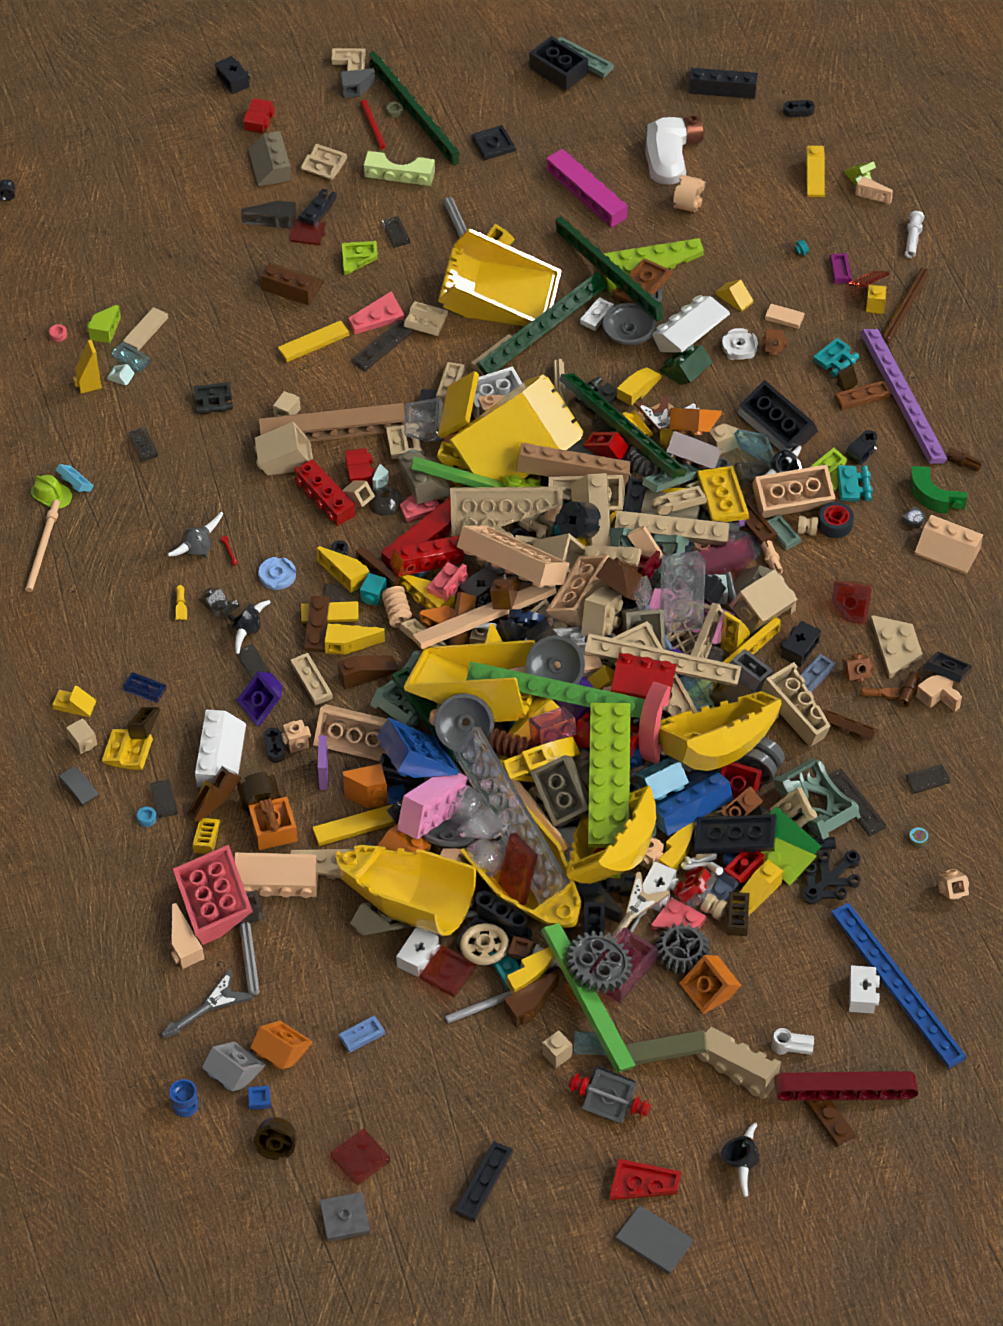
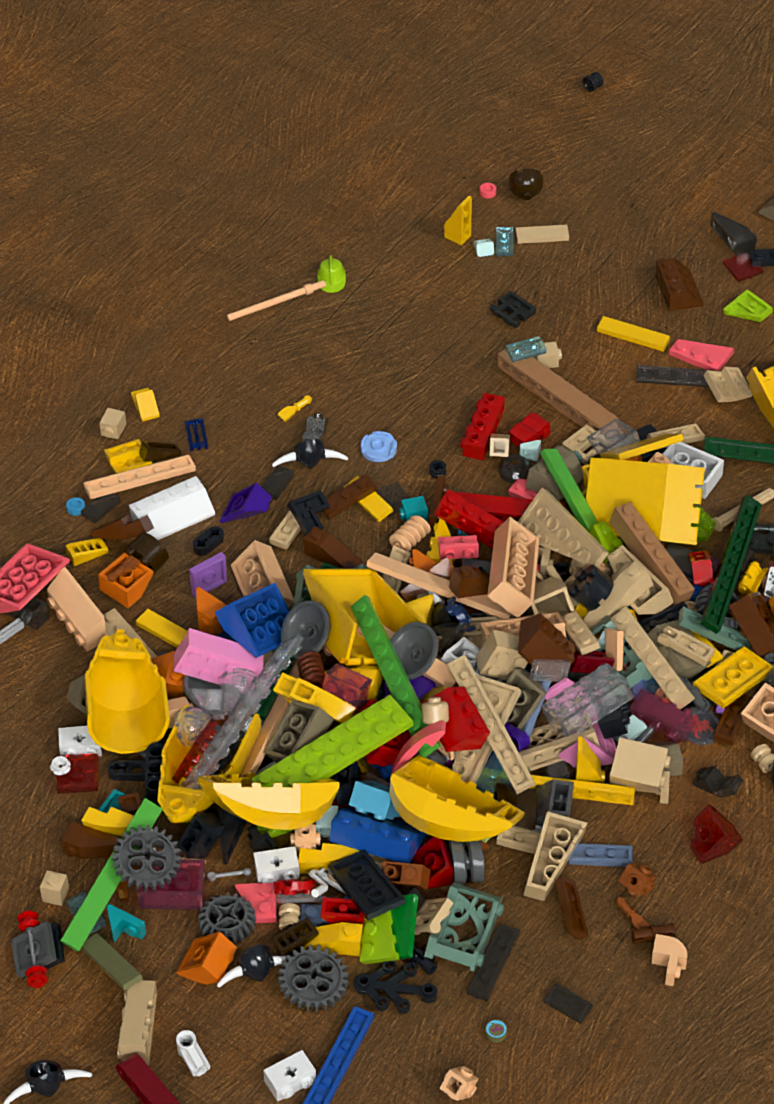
camera: 55 degrees right, 5 degrees down
medium azure plate [56,464,94,492] -> none
dark grey slope [59,766,99,806] -> none
lime slope [86,305,121,343] -> none
clear smoke plate [128,427,158,462] -> none
dark grey helmet [168,512,223,558] -> none
red hinge [221,536,238,565] -> none
tan slope [254,421,313,475] -> none
light nougat brick [281,720,311,753] -> none
yellow slope [317,546,369,593] -> none
yellow slope [325,624,385,655] -> none
light grey bar [445,991,512,1024] -> none
tan plate [460,923,509,965] -> none
piece [600,872,670,960] -> none
light nougat pin [761,541,783,574] -> none
sand green tile [767,514,801,550] -> none
black brick [780,620,821,667] -> none
tan wing [871,616,922,678] -> none
black tile [924,651,972,683] -> none
none -> white plate [50,756,71,775]
none -> light nougat tile [84,455,196,499]
none -> teal slope [107,904,146,942]
none -> black helmet [217,944,286,987]
none -> dark grey gear [278,945,349,1013]
none -> black plate [287,490,330,536]
none -> tan head [421,697,449,725]
none -> clear light blue plate [506,336,546,362]
none -> dark brown cylinder [509,168,543,200]
none -> clear smoke slope [692,766,744,798]

